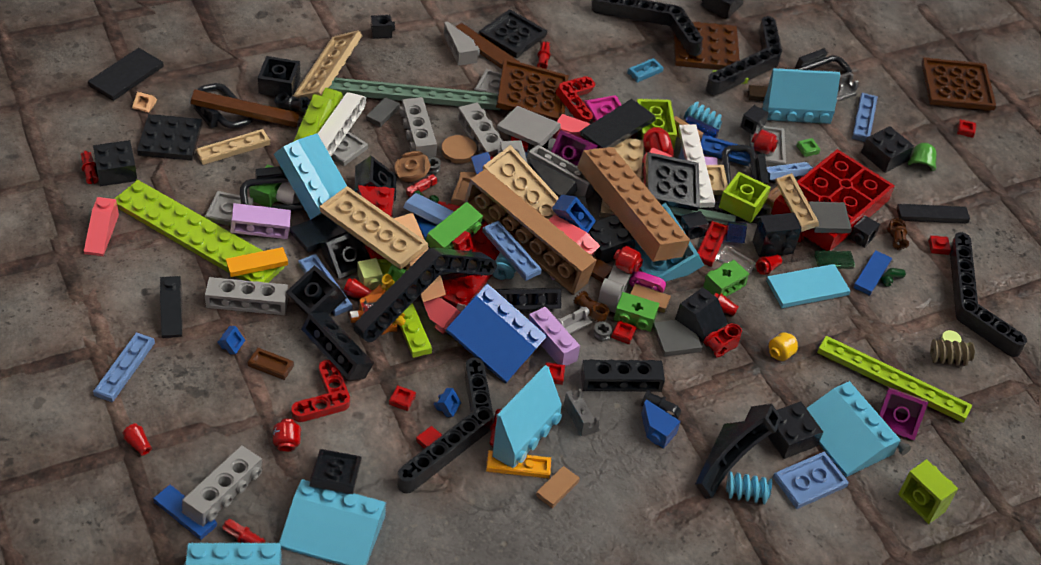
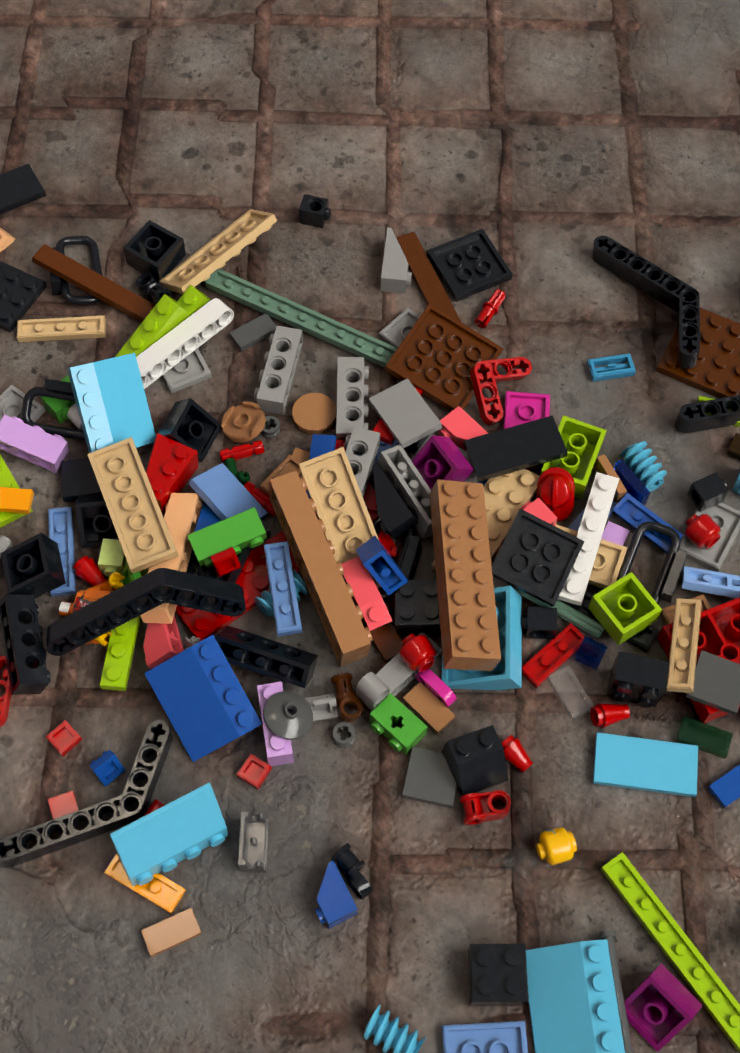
camera: 30 degrees right, 15 degrees up
black brick [580,359,665,392] -> none
red tile [611,320,637,345] -> none
black arch [695,404,782,499] -> none
bright green brick [703,260,749,297] -> none
none -> dark grey dish [263,691,313,740]

